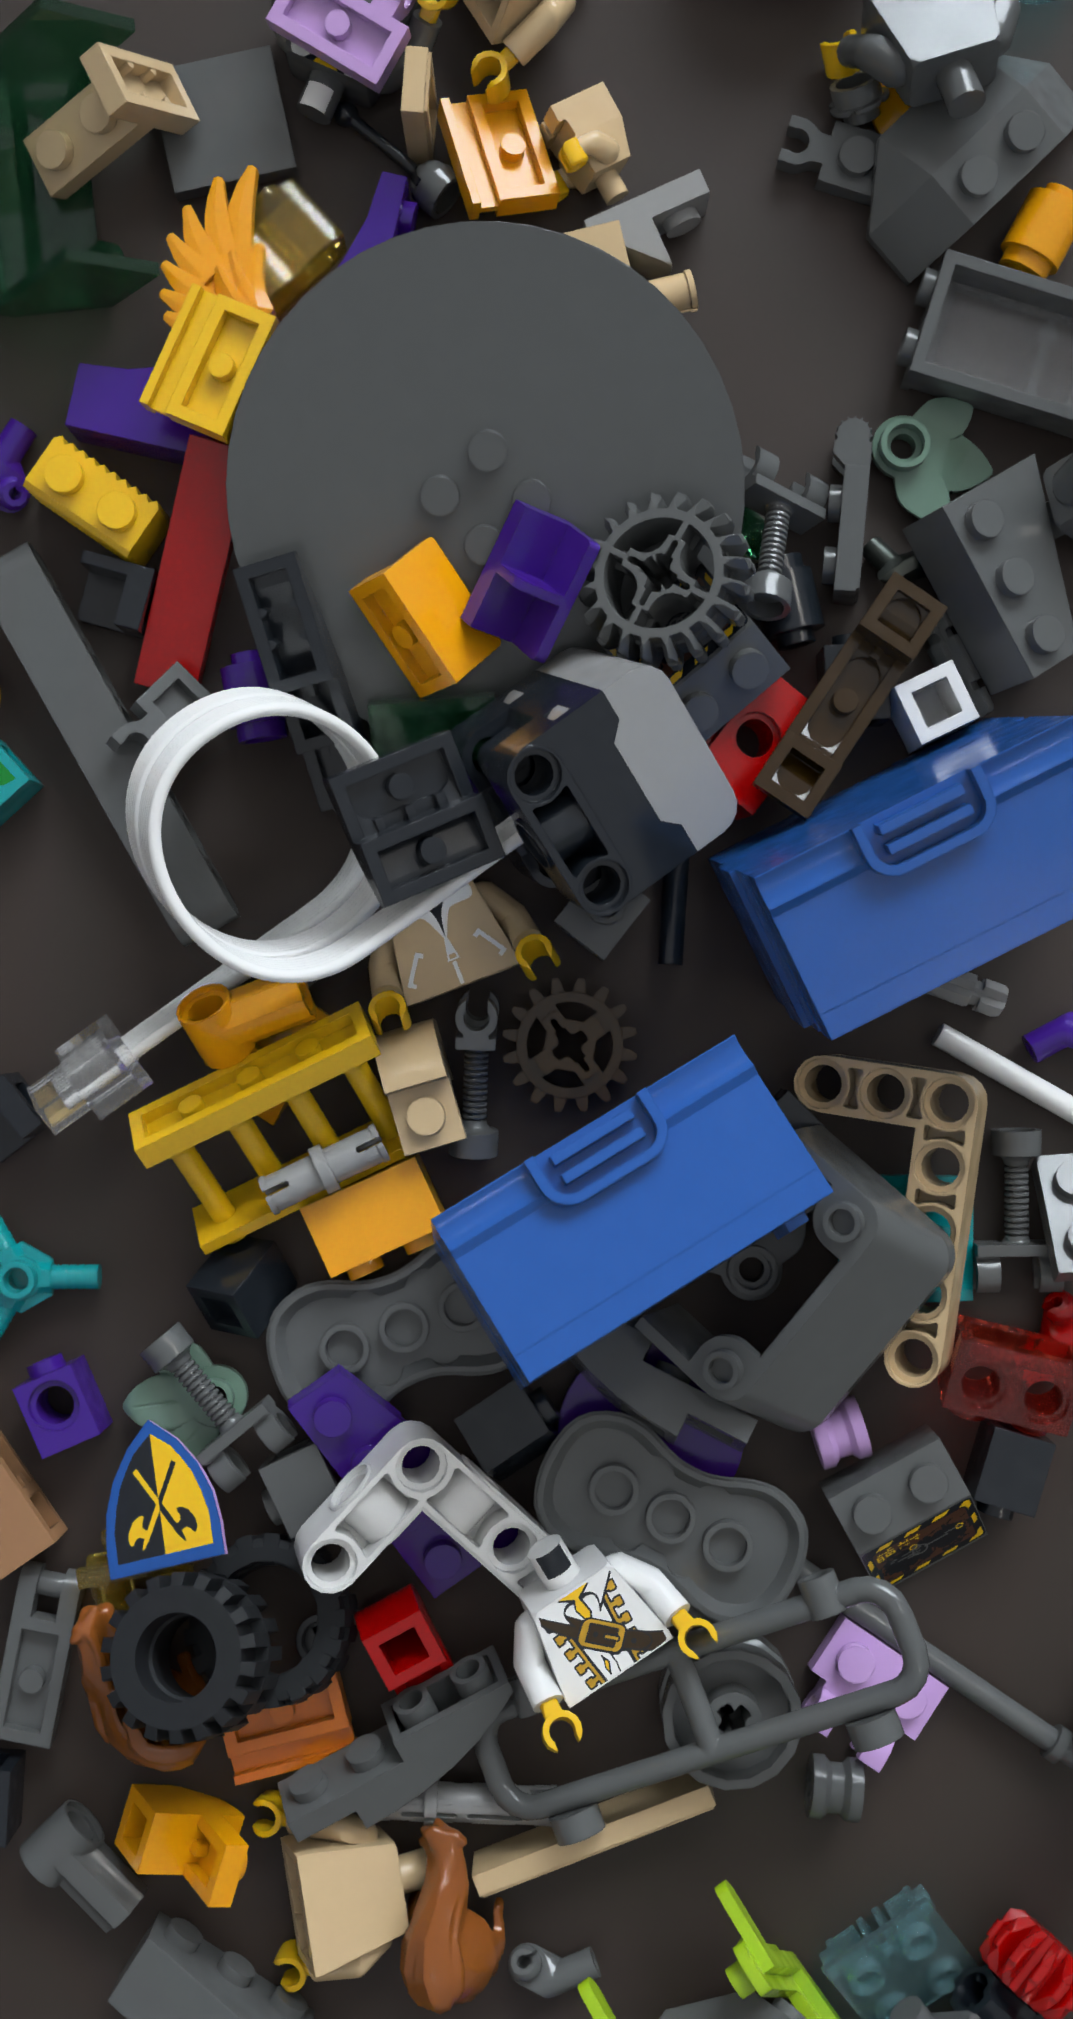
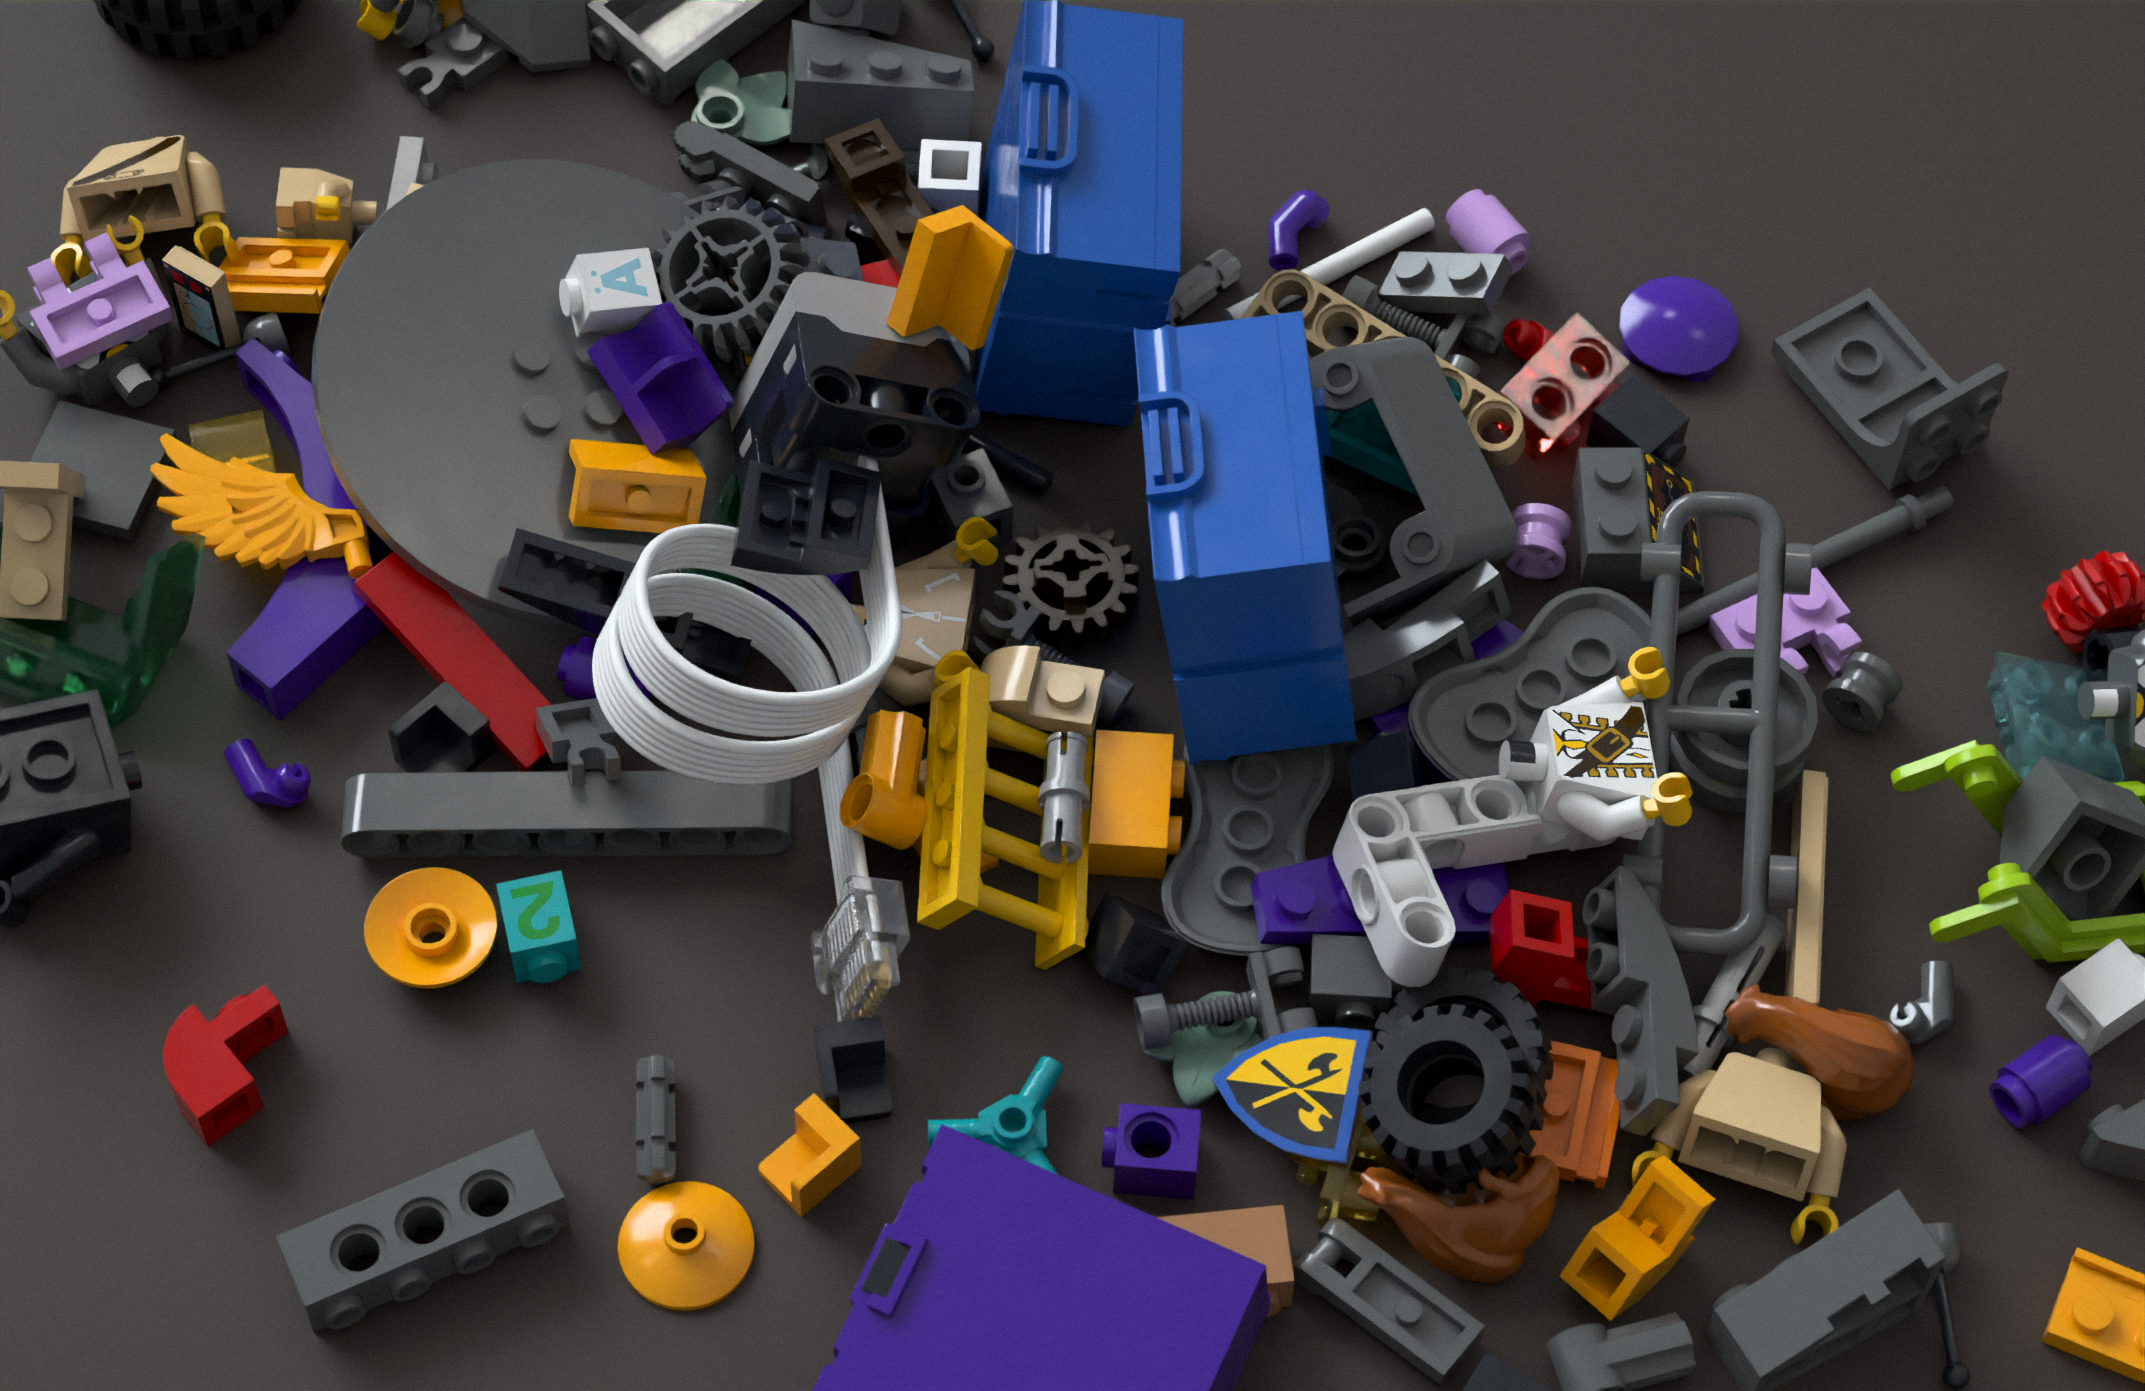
camera: 65 degrees left, 30 degrees down
yellow brick [23,436,171,566] -> none
yellow plate [139,283,280,444] -> none
none -> white brick [559,248,662,338]
none -> light orange panel [887,205,1014,351]

